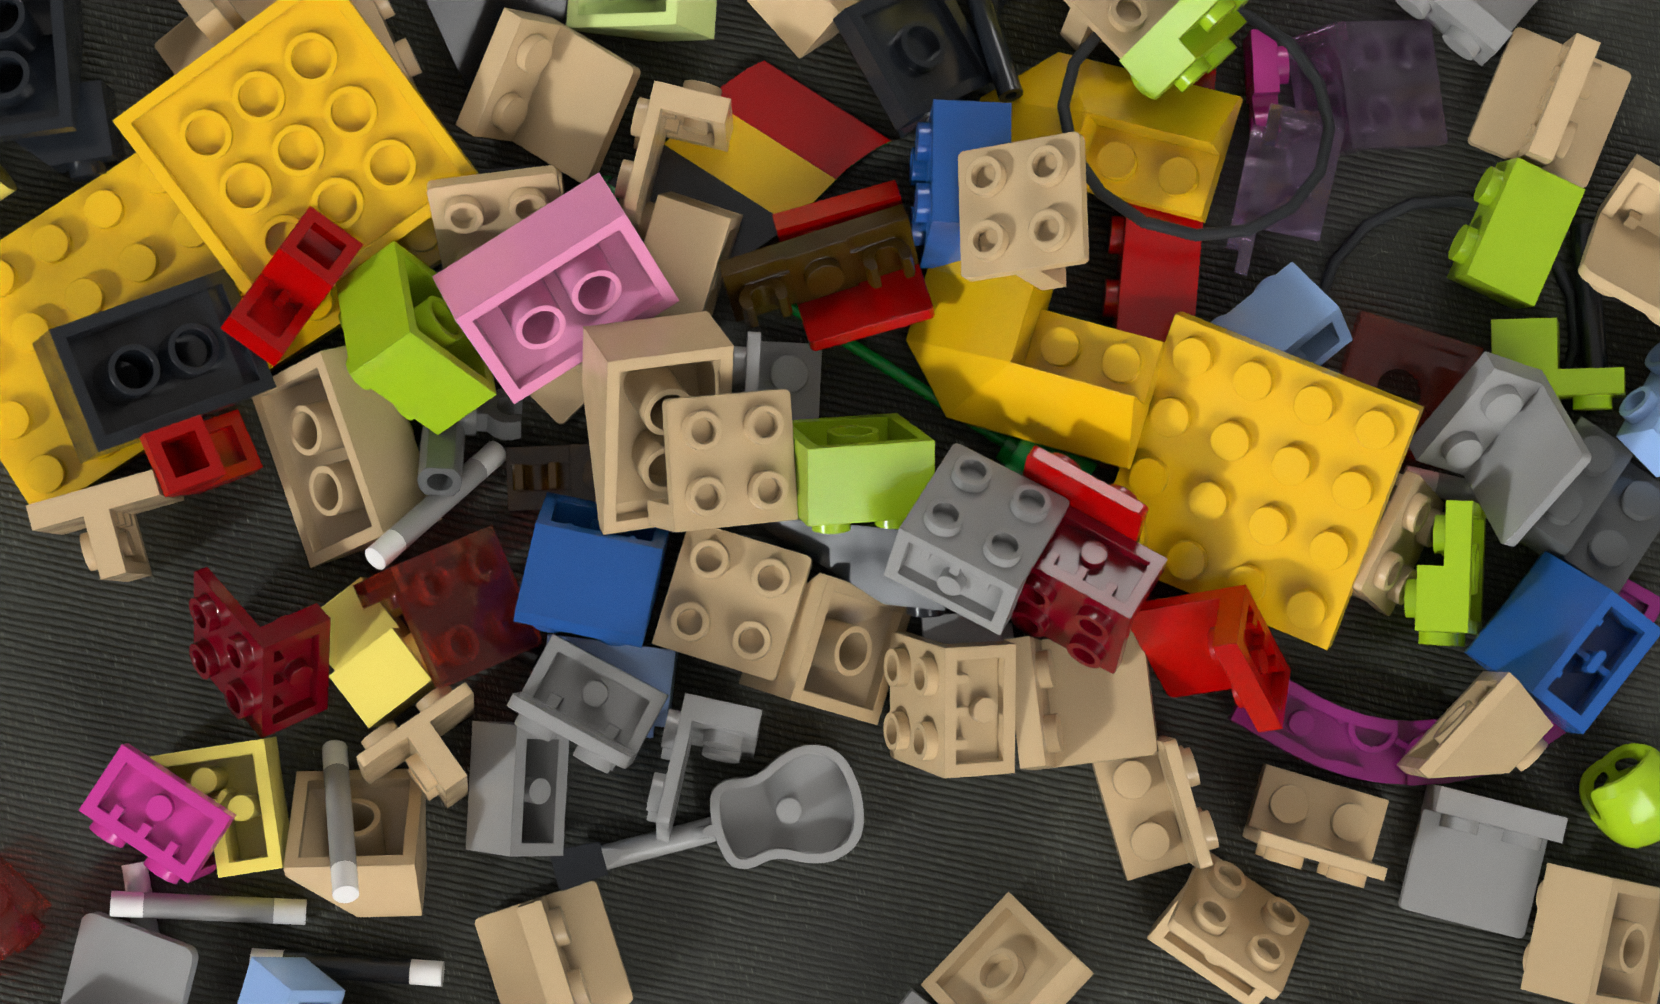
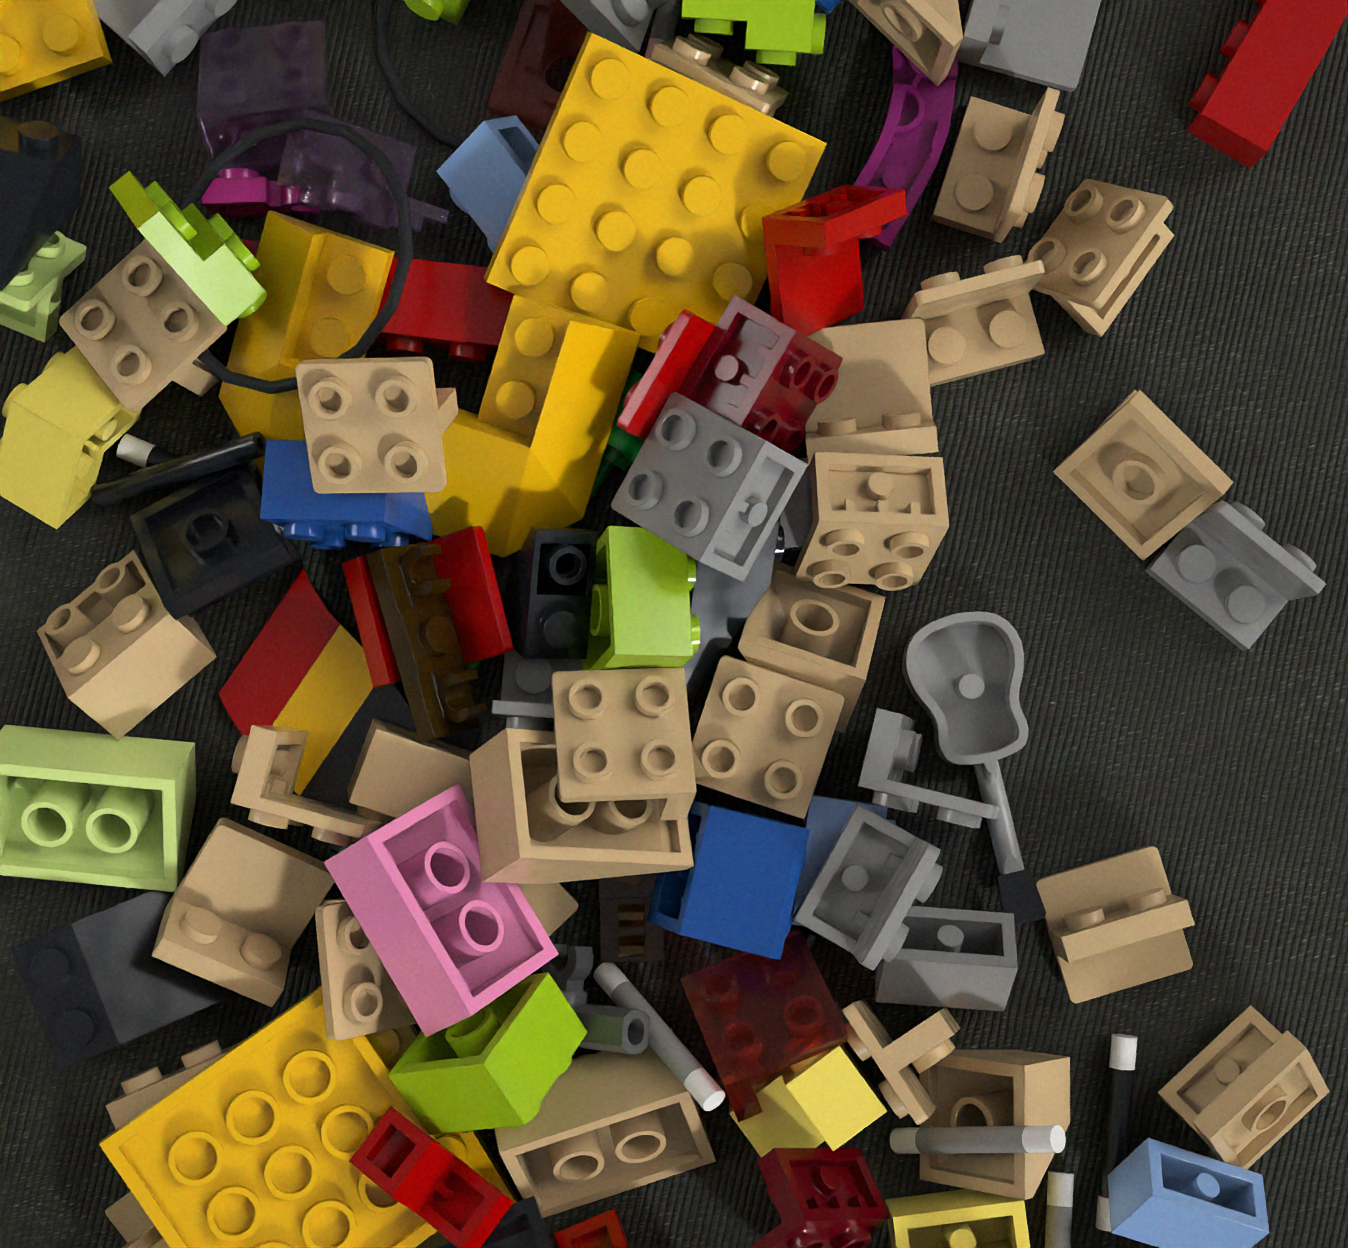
camera: 85 degrees left, 0 degrees up
none -> black slope [504,527,598,659]

